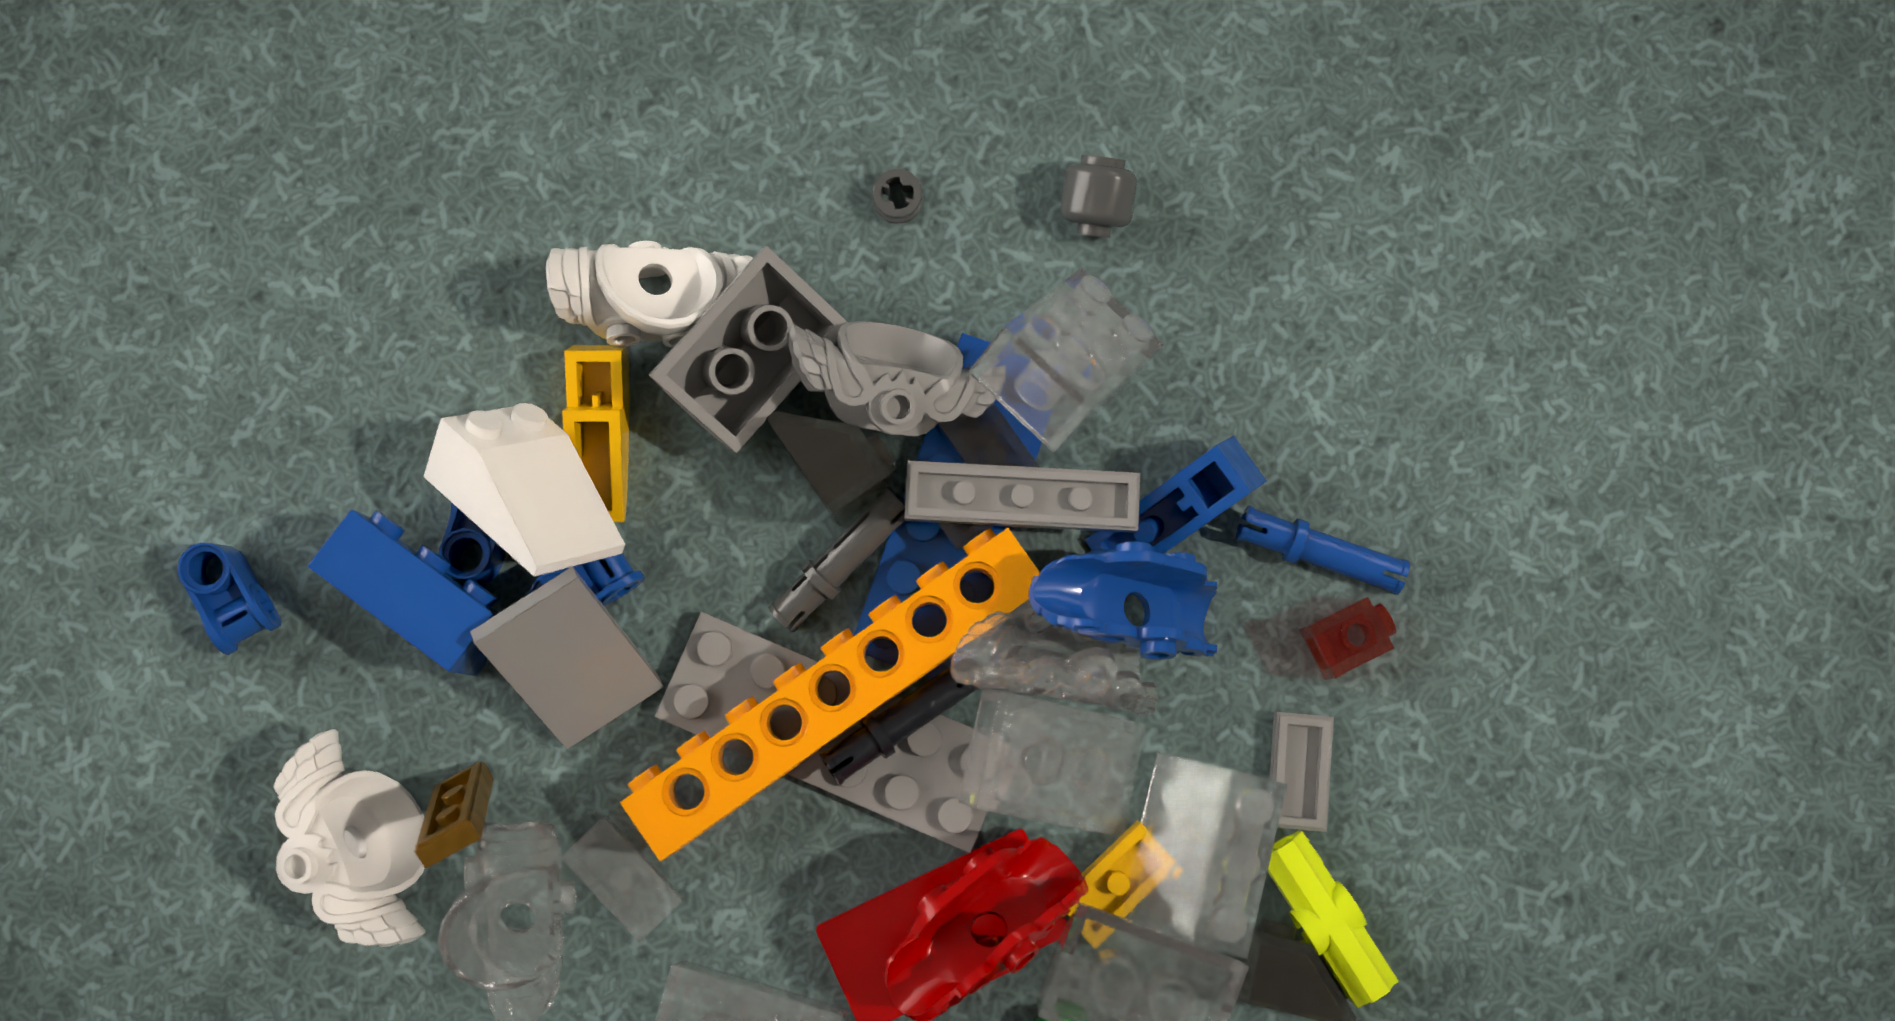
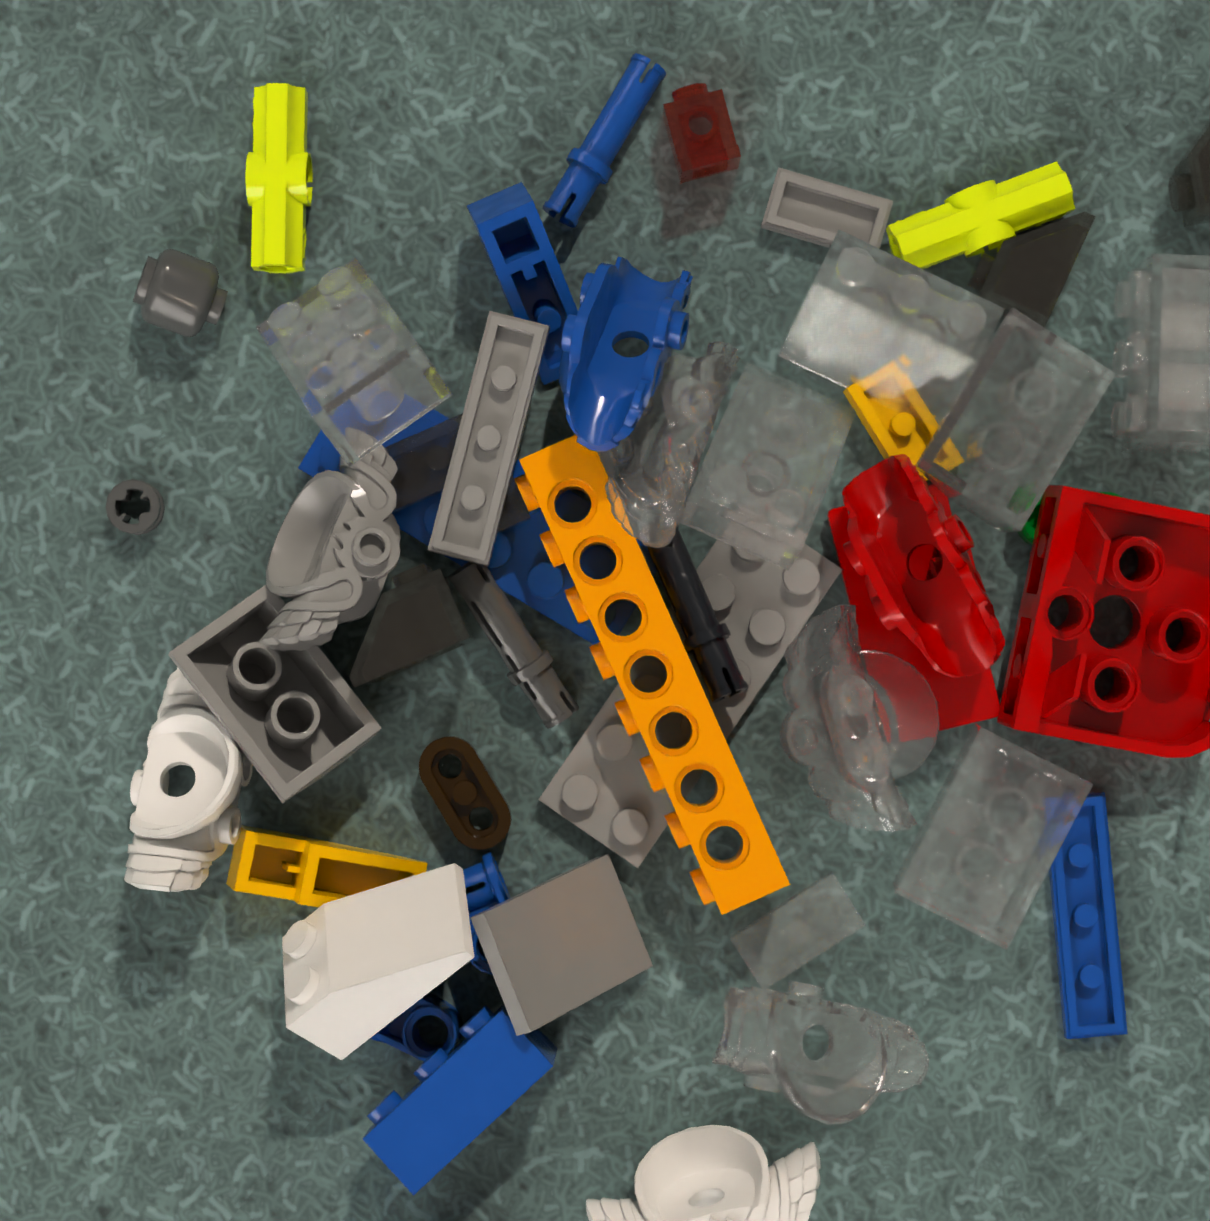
camera: 70 degrees left, 5 degrees up
pearl gold tile [414,761,494,869] -> none
none -> neon yellow piece [245,83,313,273]
none -> dark brown plate [419,736,512,850]
none -> clear piece [780,604,940,832]

